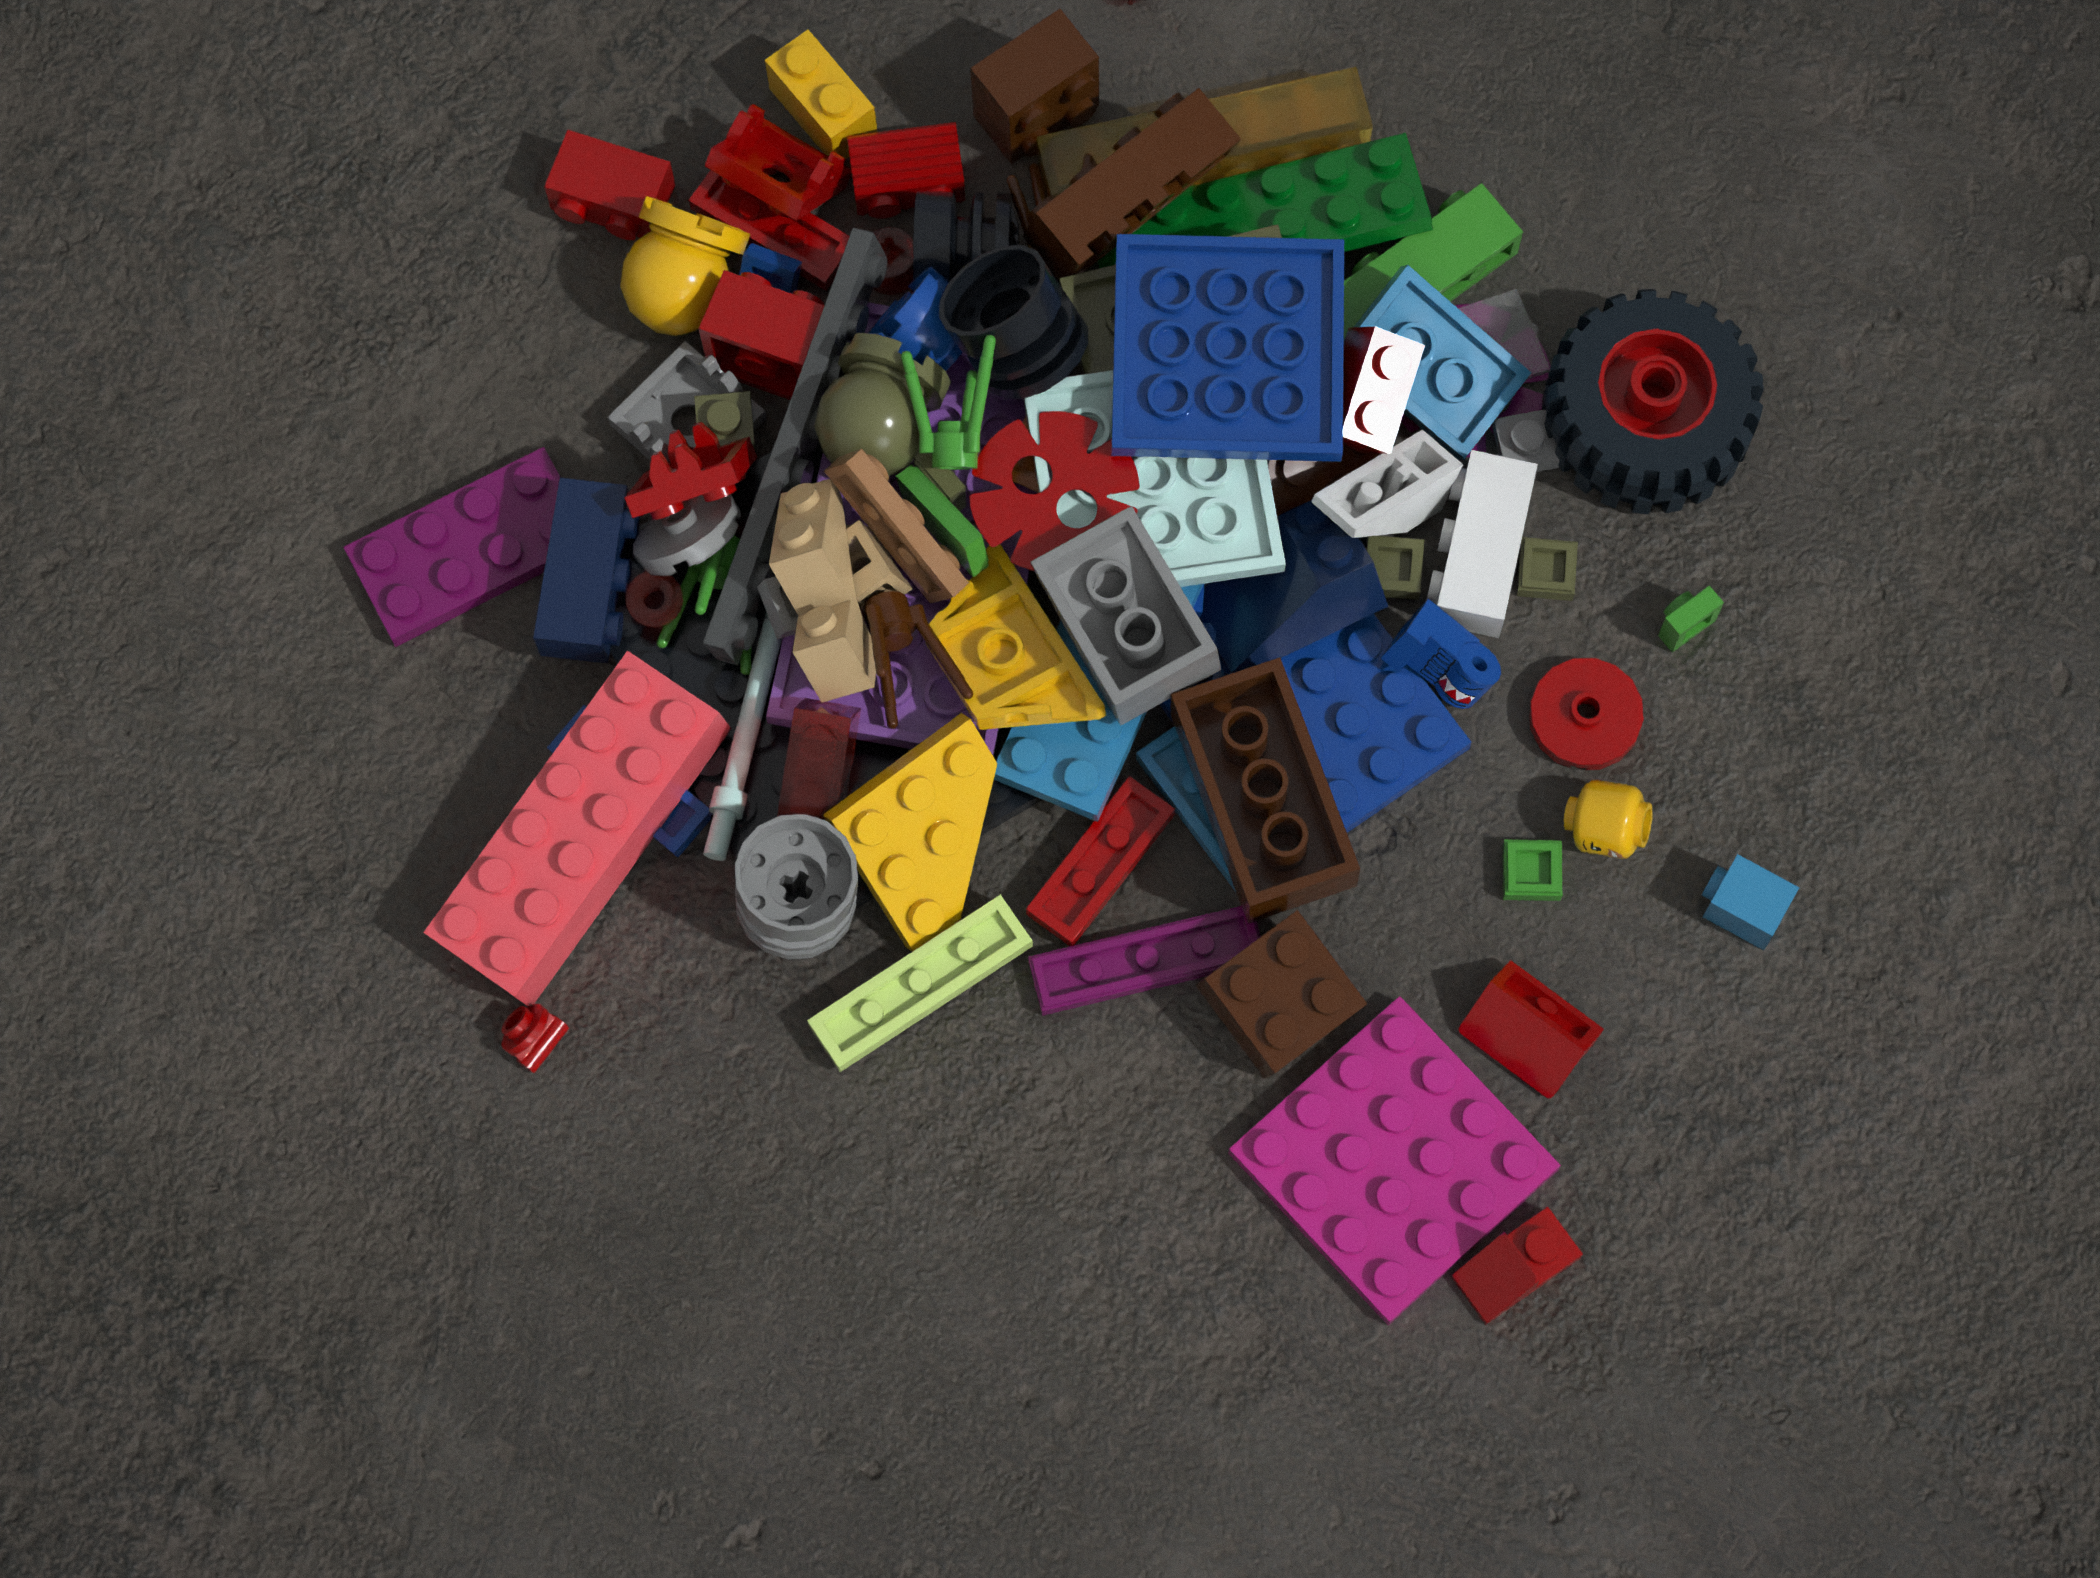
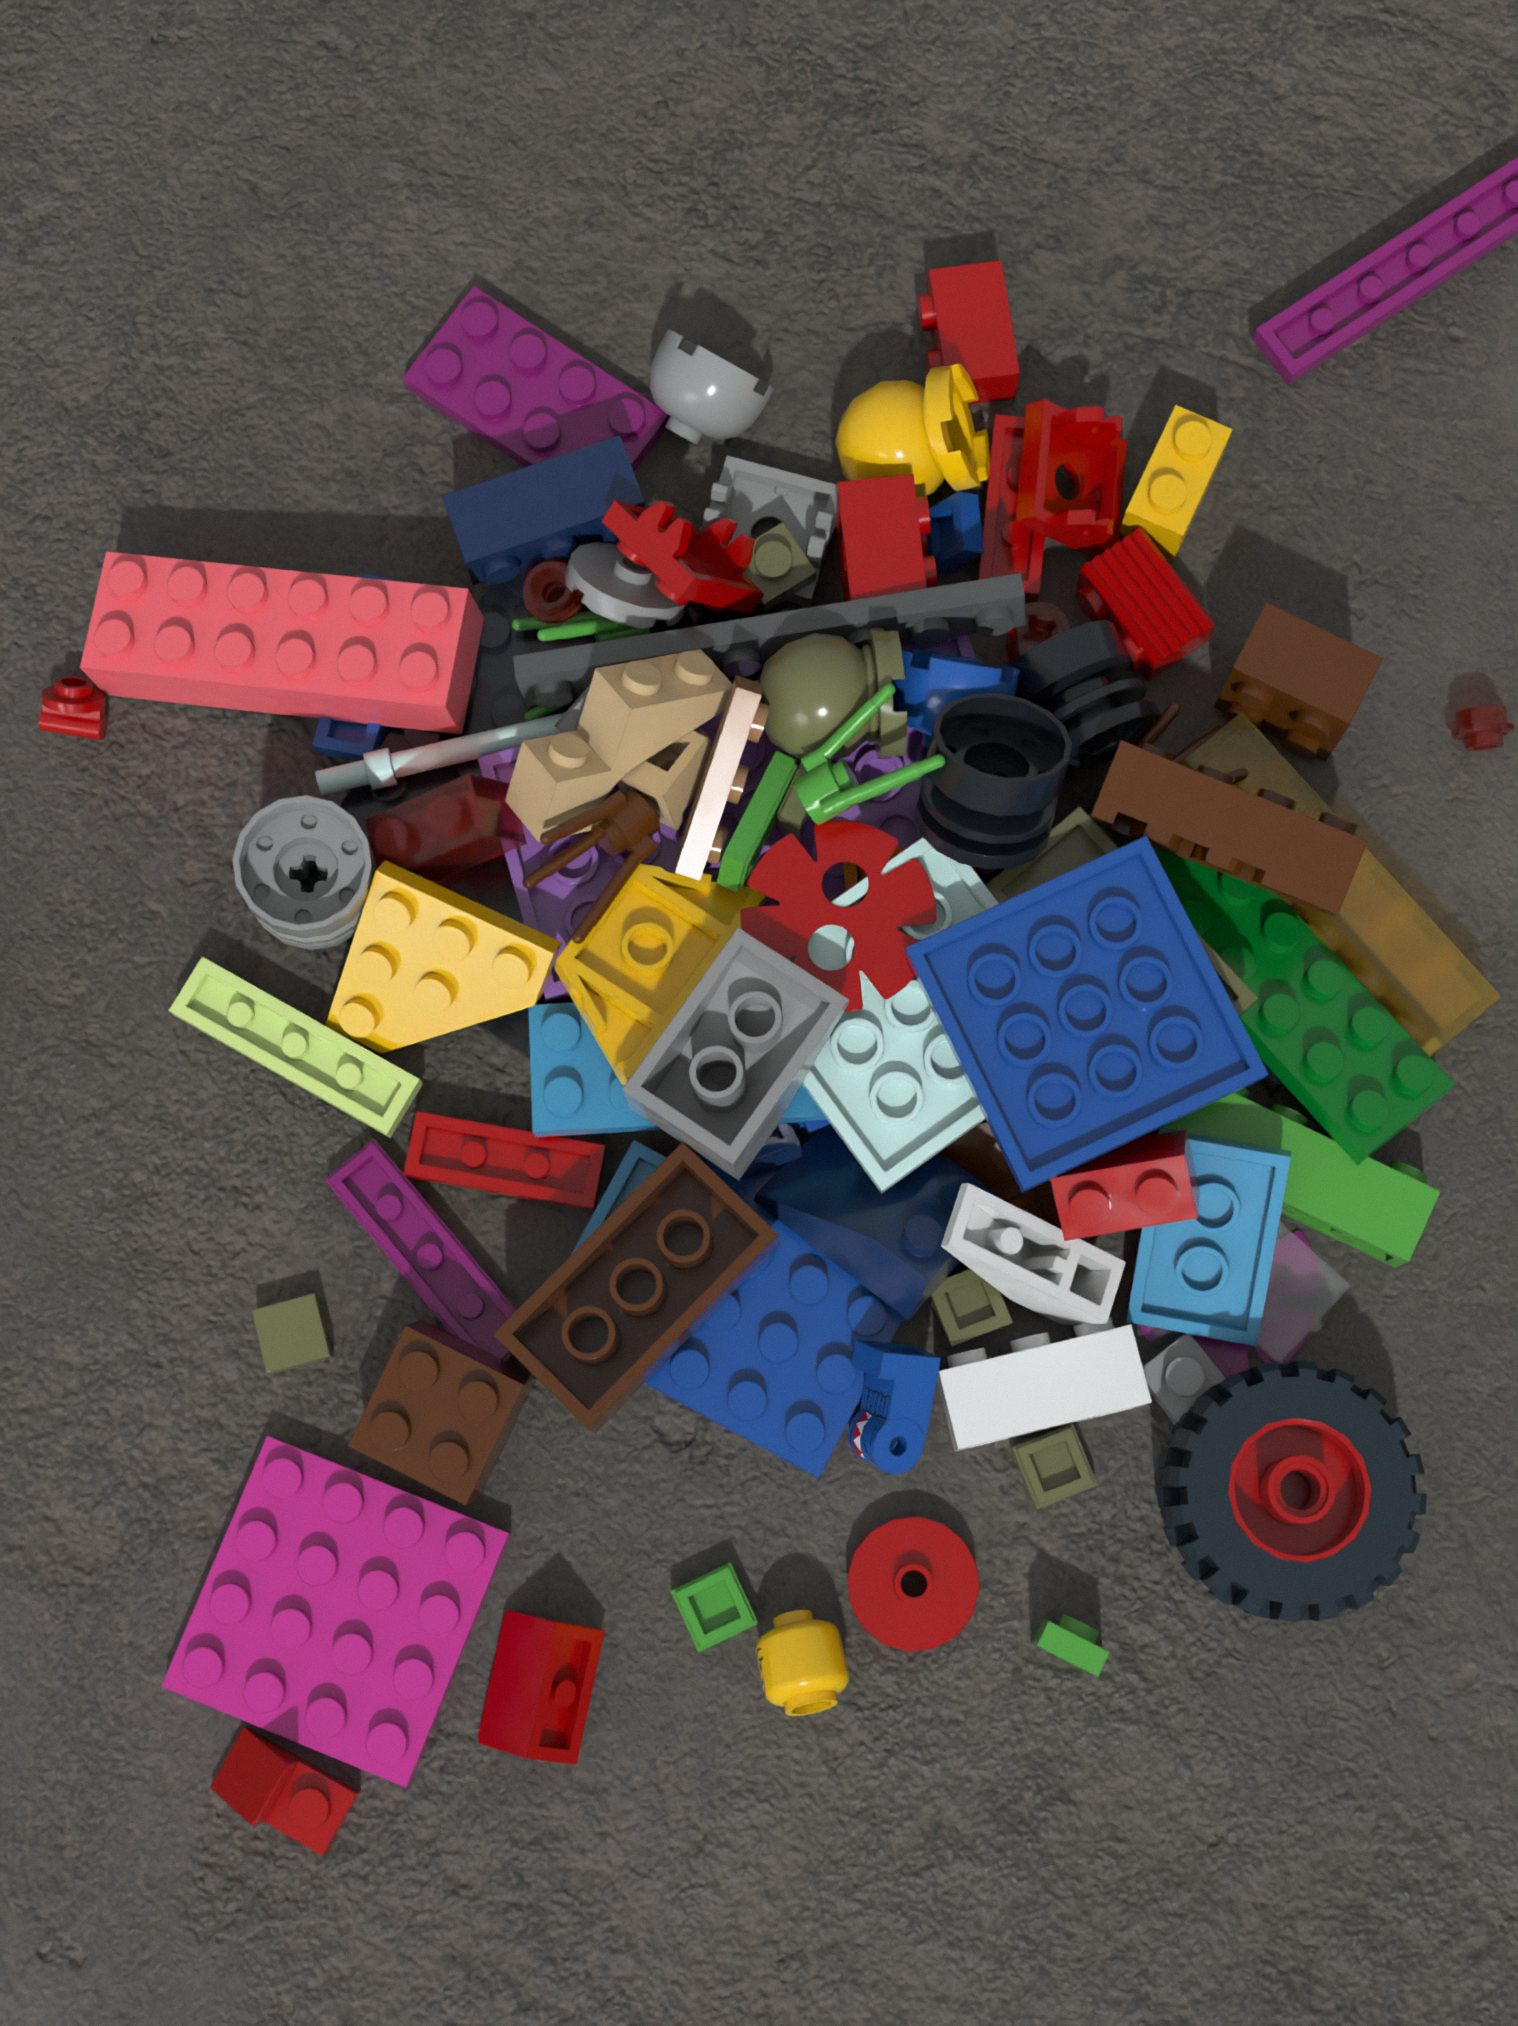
camera: 65 degrees right, 5 degrees up
dark azure brick [1702,854,1800,950] -> none
none -> olive tile [251,1293,333,1375]
none -> light grey cylinder [650,329,775,445]

